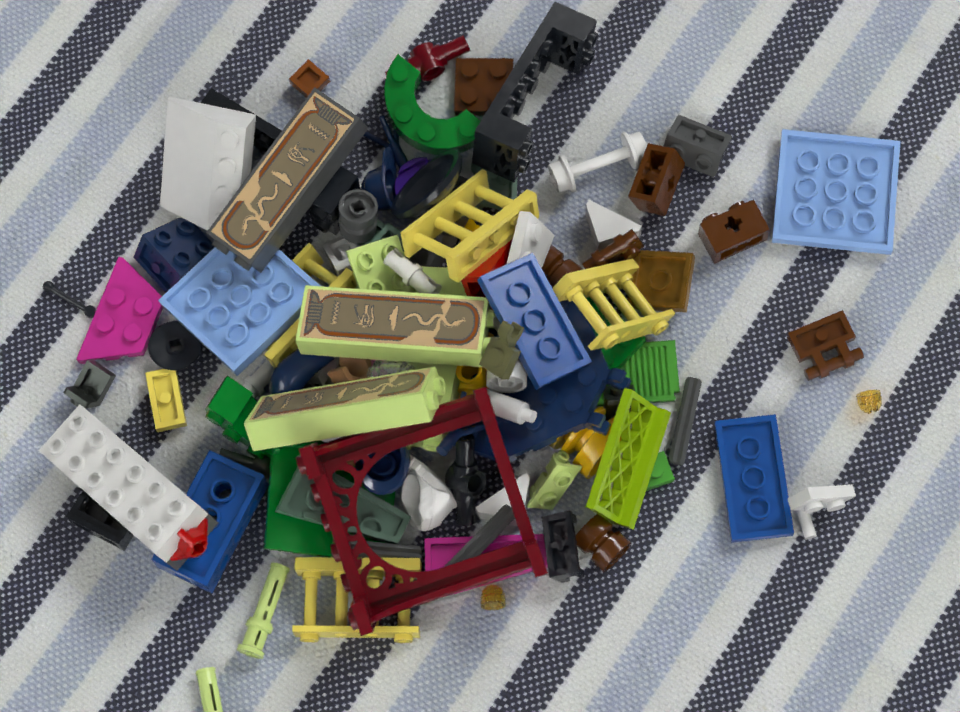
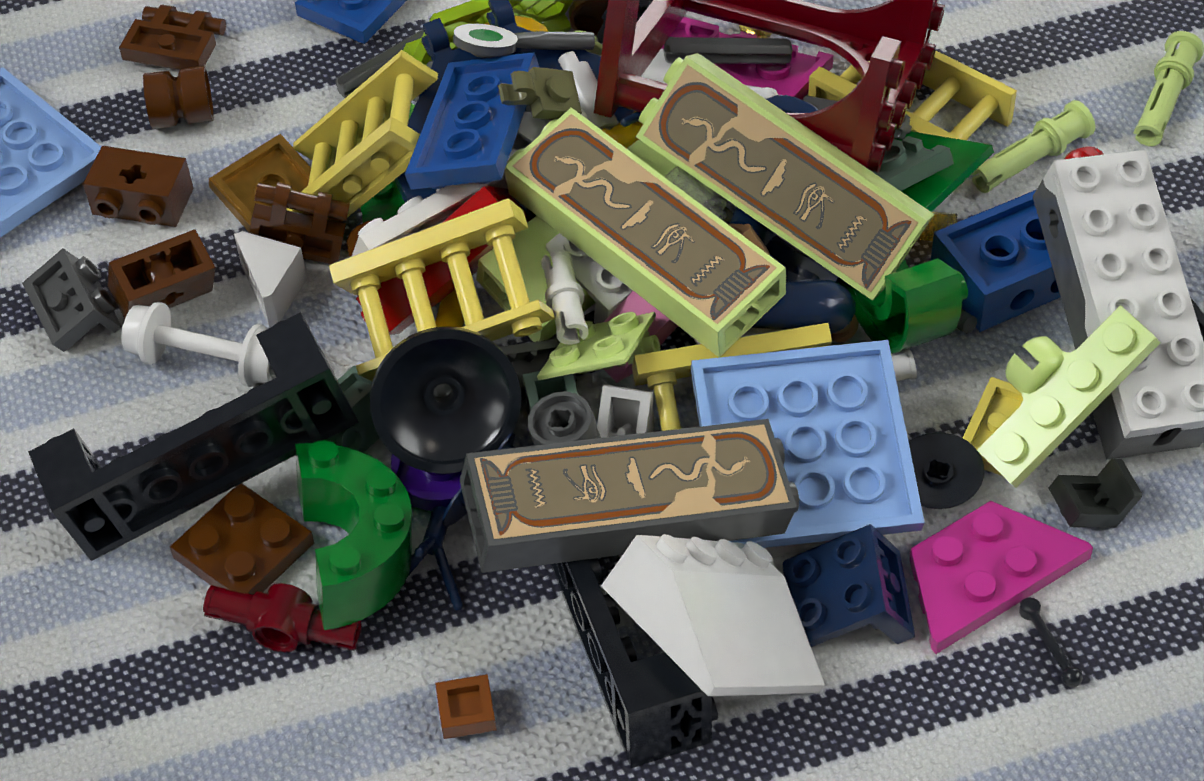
camera: 145 degrees left, 20 degrees down
none -> reddish brown wheel [143,66,214,129]
none -> dark grey piece [453,24,595,58]
none -> yellowish green plate [977,305,1160,488]

